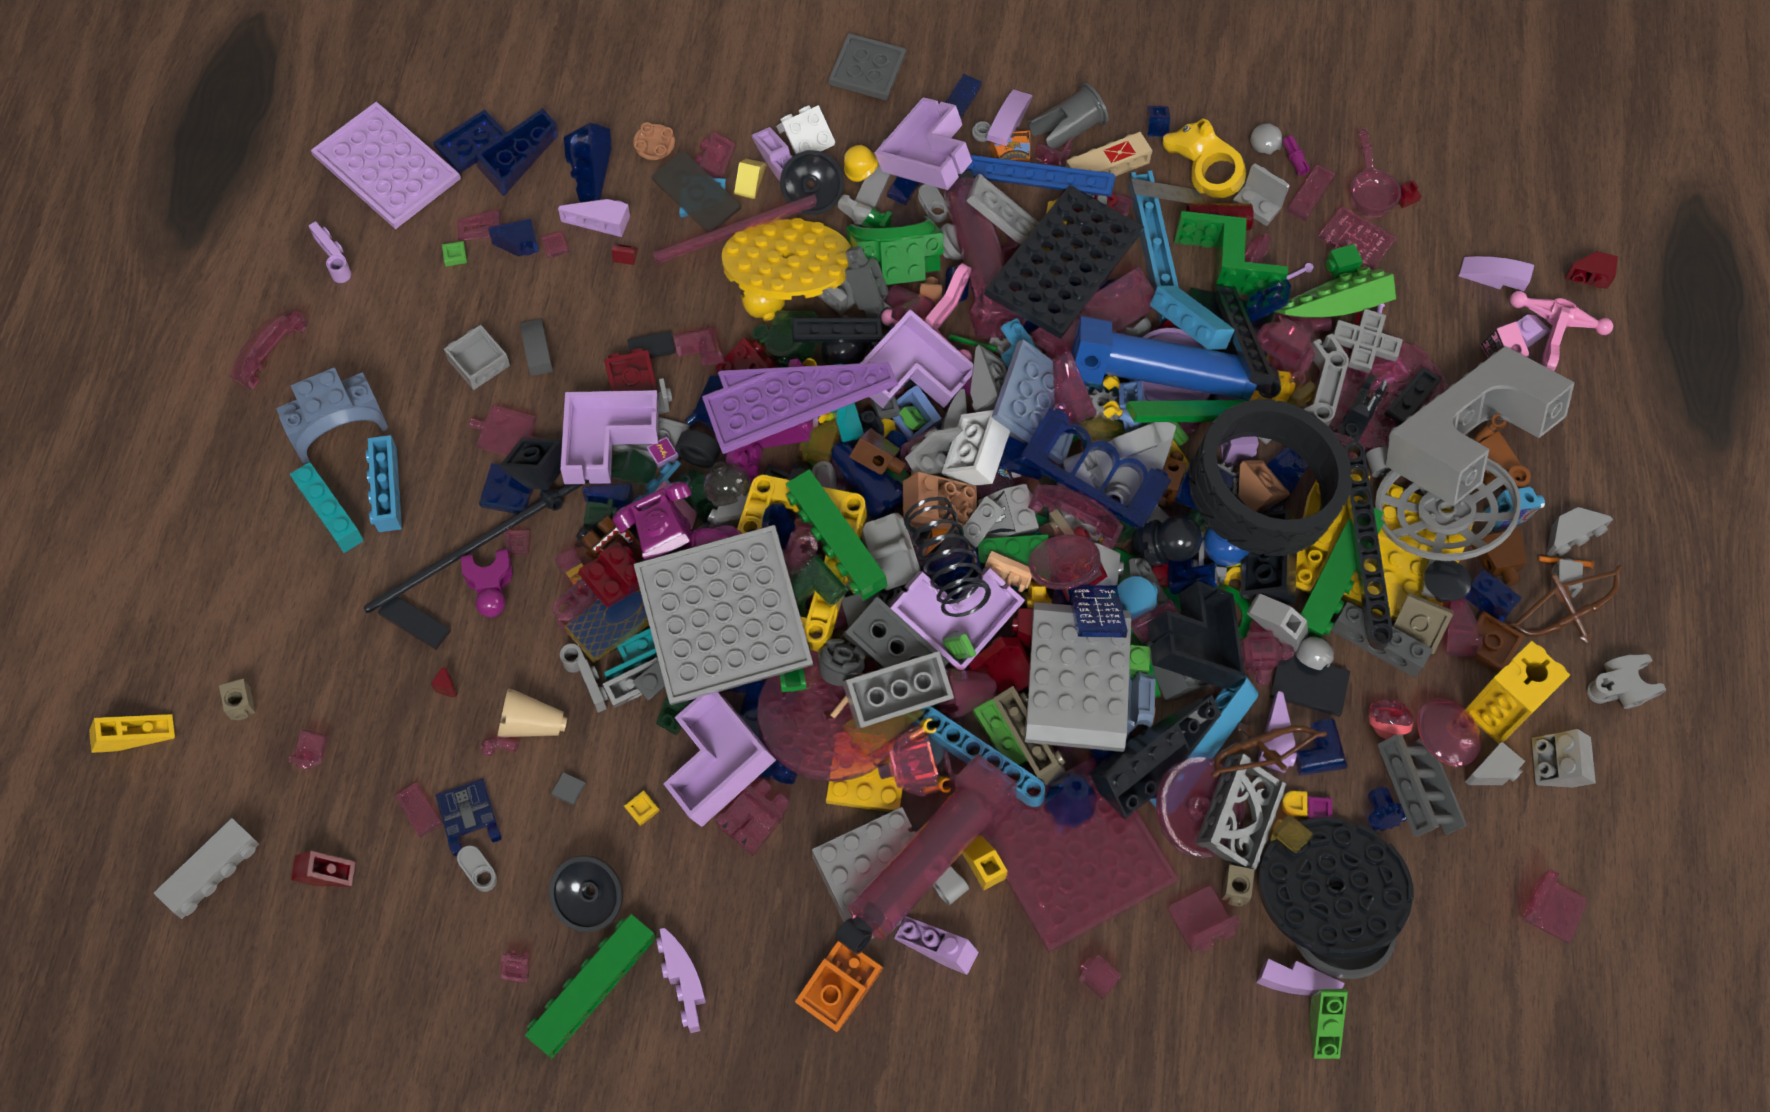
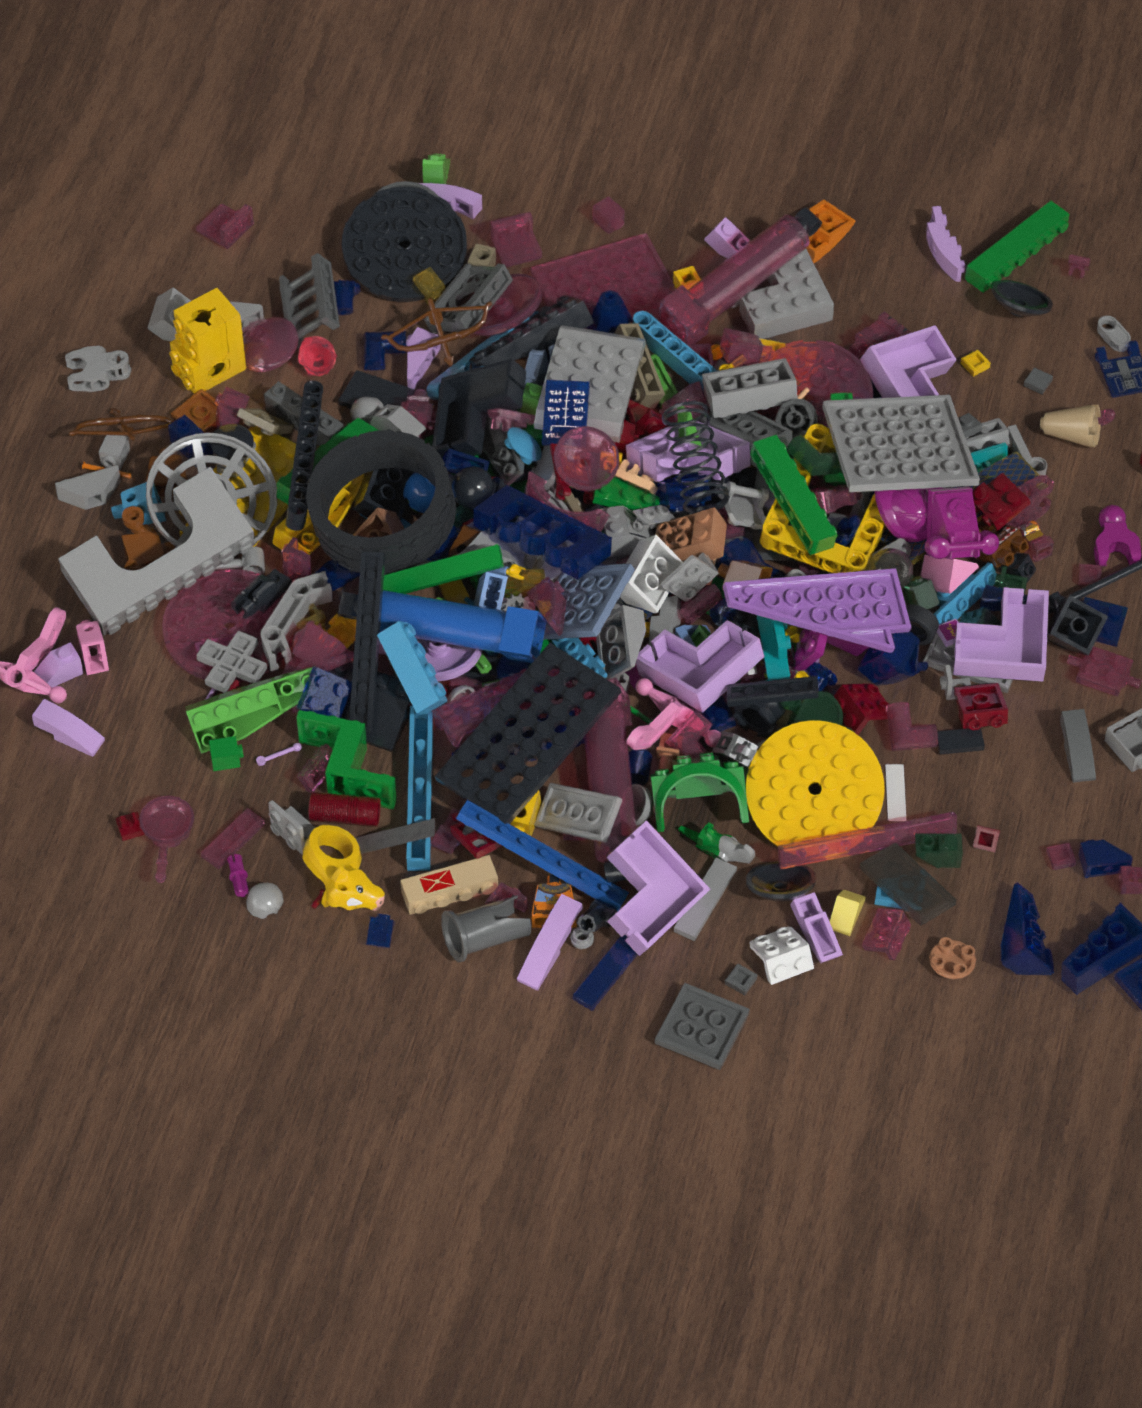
camera: 170 degrees left, 10 degrees down
lavender slope [558,199,630,237] -> none
yellow helmet [844,145,879,182] -> none
yellow tile [1281,791,1308,818] -> none
magenta tile [1306,796,1333,820] -> none
clear pink tile [1319,206,1397,270] -> none
black tile [1384,367,1442,425] -> none
none -> black piece [577,900,617,935]
none -> dark grey tile [725,963,758,996]
none -> white sticker [885,764,906,821]
none -> clear green slope [915,834,963,868]

